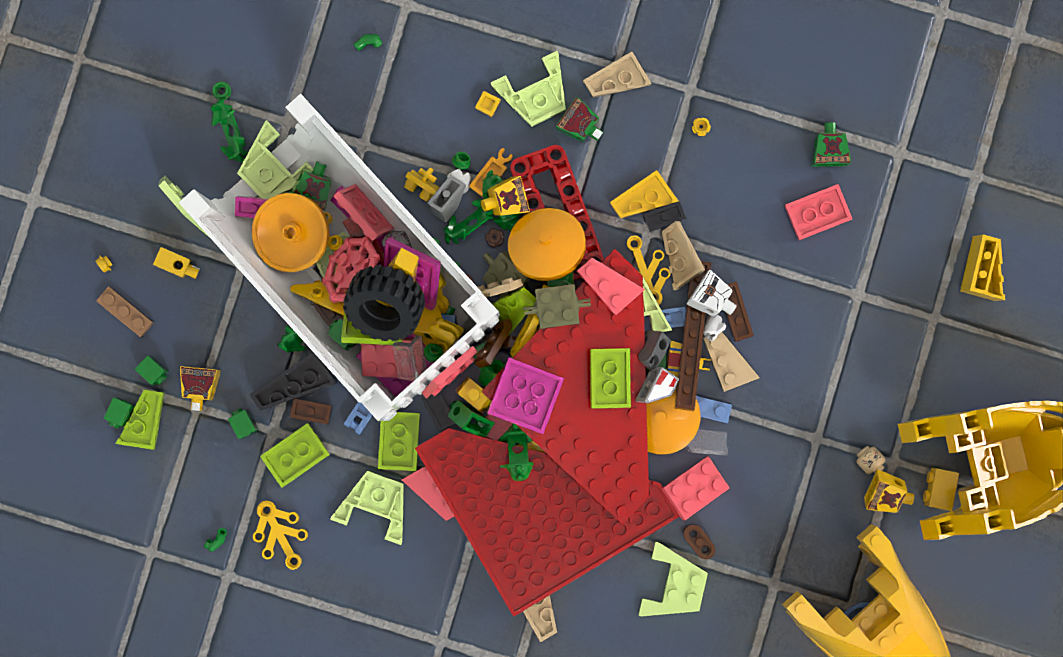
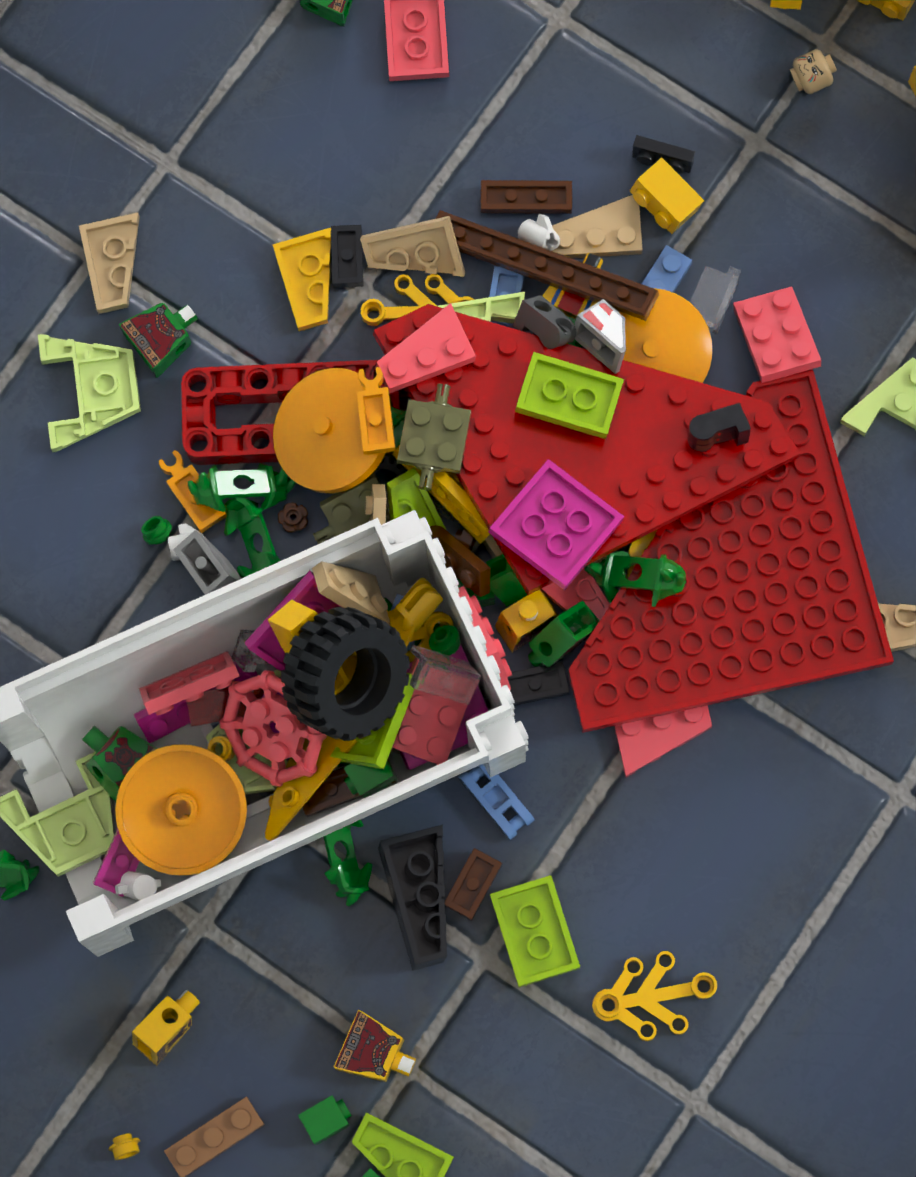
camera: 65 degrees left, 10 degrees down
yellowish green wing [158,175,209,237] -> none
green arm [204,528,227,552] -> none
green brick [228,408,259,439] -> none
yellowish green wing [330,471,404,545] -> none
lime plate [378,412,420,471] -> none
yellow hips [404,167,440,202] -> none
yellow plate [475,91,501,117] -> none
torso [481,176,530,216] -> none
reddish brown plate [683,524,715,559] -> none
white torso [687,270,737,316] -> none
yellow plate [692,118,711,136] -> none
yellow torso [864,469,914,513] -> none
none -> white piece [115,871,161,900]
none -> tan wing [312,561,391,624]
none -> light orange plate [356,367,396,455]
none -> yellow brick [630,157,704,234]
none -> black plate [632,135,695,173]
none -> black leg [687,403,751,452]

